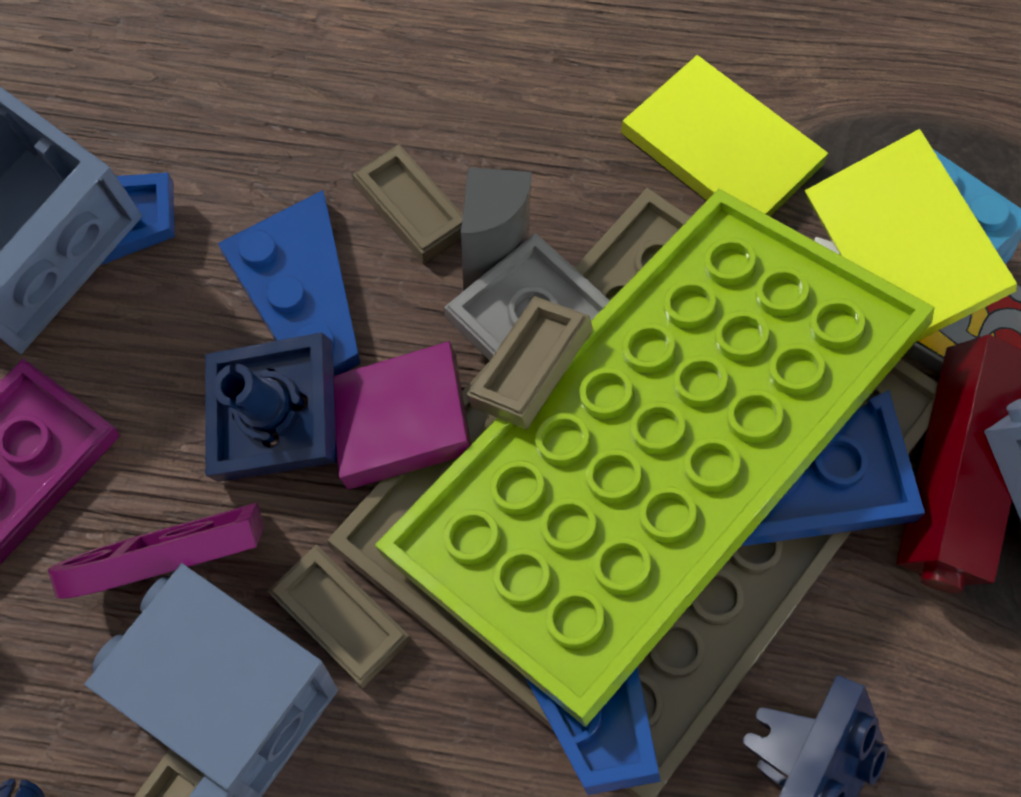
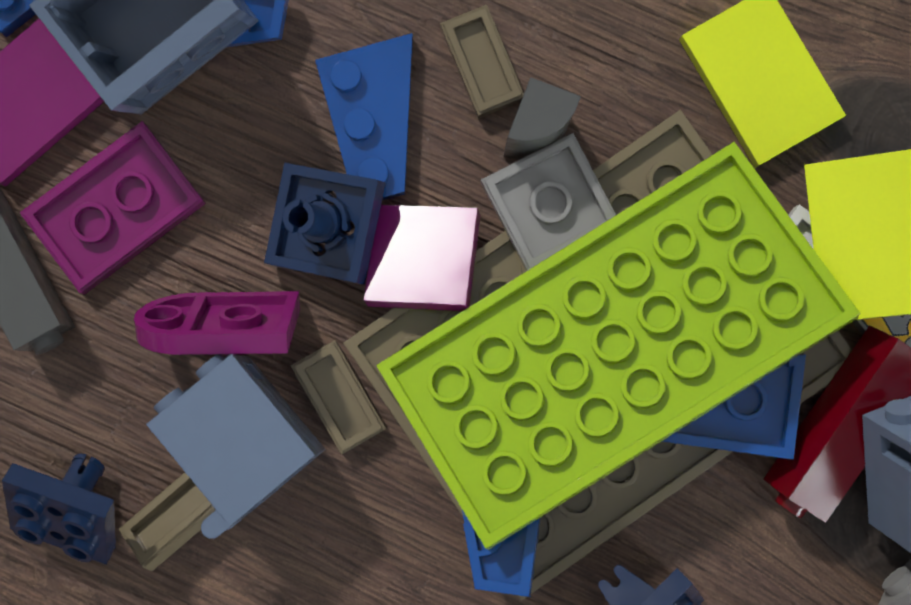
camera: 15 degrees right, 20 degrees up
dark tan tile [466,296,593,430] -> none

